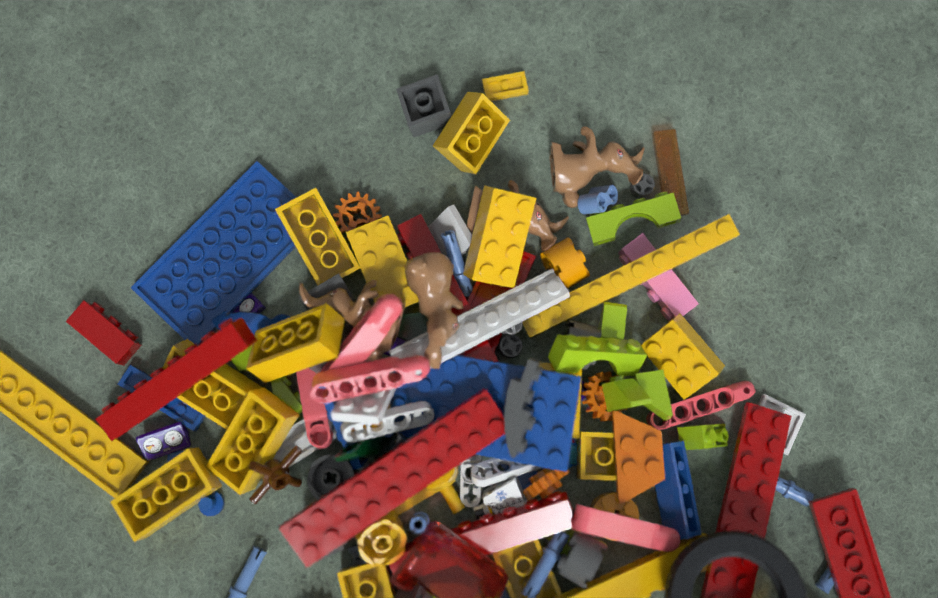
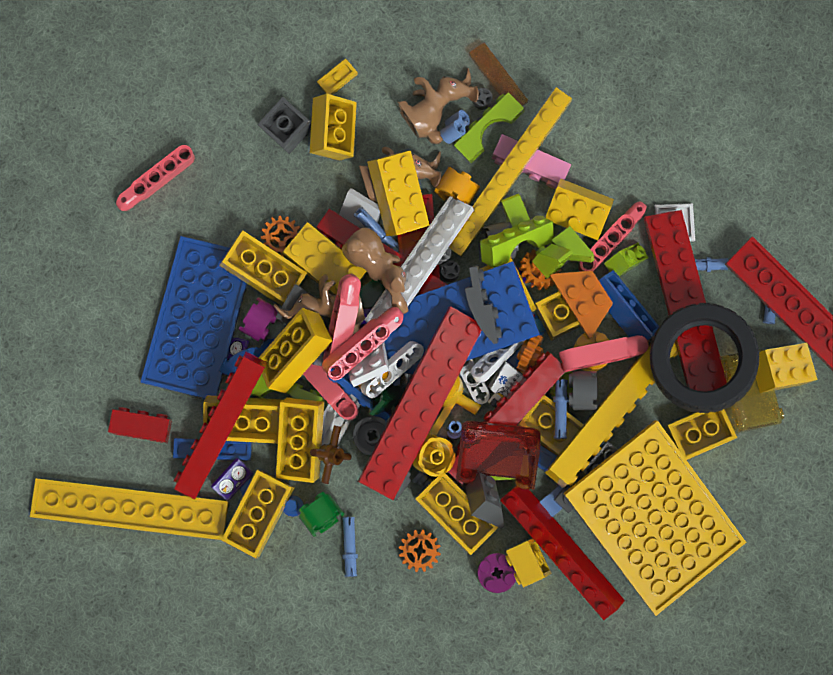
camera: 25 degrees left, 0 degrees up
none -> coral piece [116,145,195,211]
none -> magenta brick [239,297,278,342]
none -> green brick [299,492,344,537]

